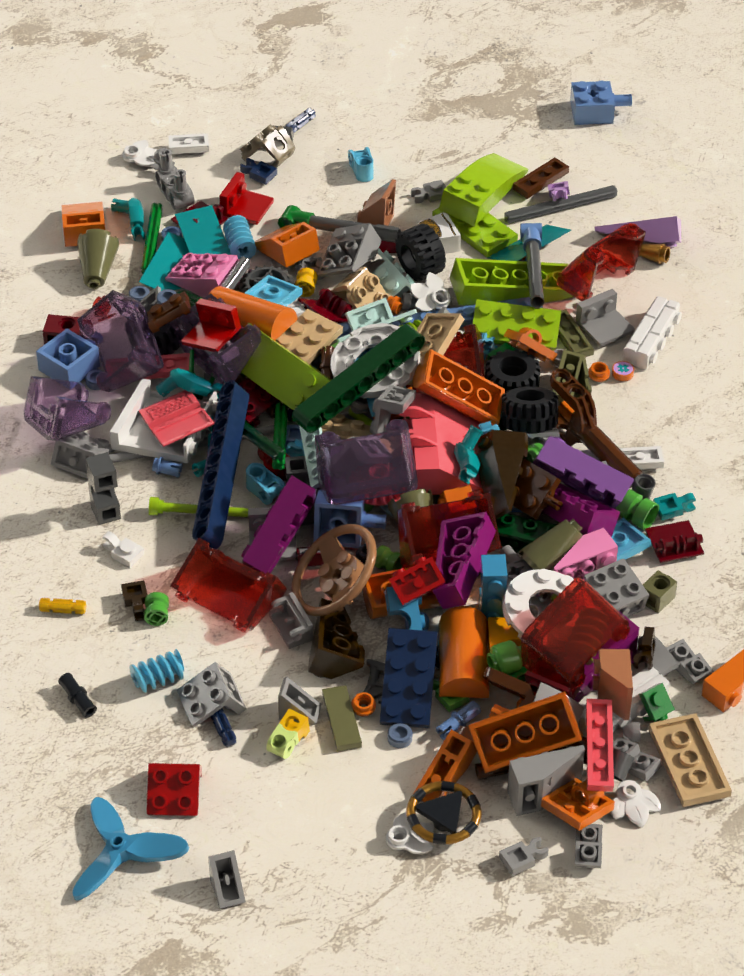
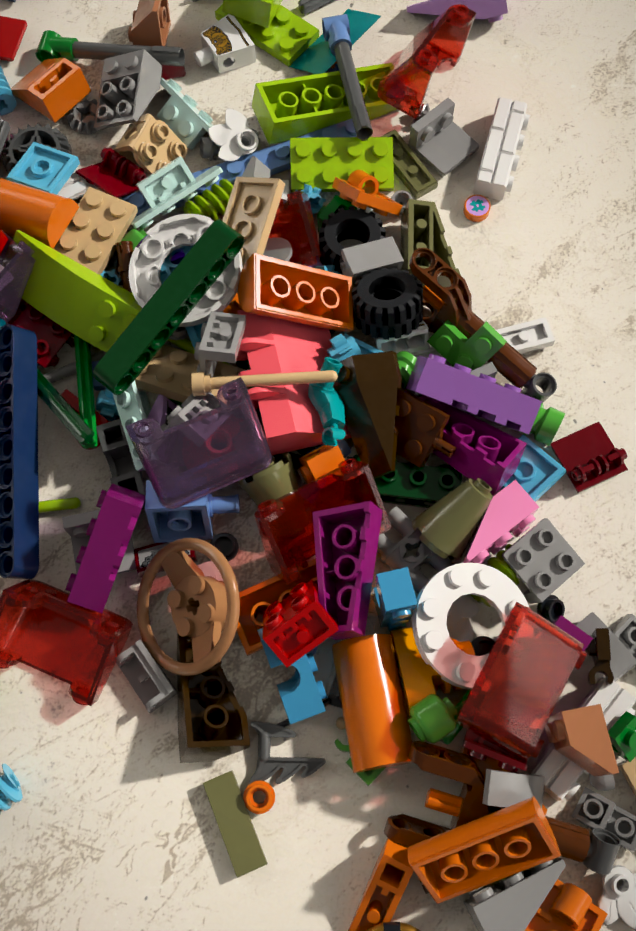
camera: 10 degrees left, 25 degrees up
light grey bracket [177,662,246,727] -> none
dark blue axle [210,708,236,747] -> none
medium azure piece [246,463,285,505] -> none
leg [266,709,310,759] -> none
light grey slope [278,677,322,725] -> none
yellow wheel [295,268,318,297] -> none
bright green wheel [374,545,405,572] -> none
dark blue plate [380,628,438,728] -> none
orange plate [387,296,402,316] -> none
sand blue tile [387,723,413,748] -> none
black tyre [395,223,446,281] -> none
medium blue axle [436,701,481,740] -> none
coral plate [586,699,614,792] -> none
orange plate [588,362,610,382] -> none
pearl gold cone [638,244,670,264] -> none
olive brick [643,570,677,614] -> none
teal plate [653,493,696,521] -> none
none -> tan piece [191,370,338,397]
none -> light grey hinge [340,236,404,288]
none -> bright green plate [427,320,507,371]

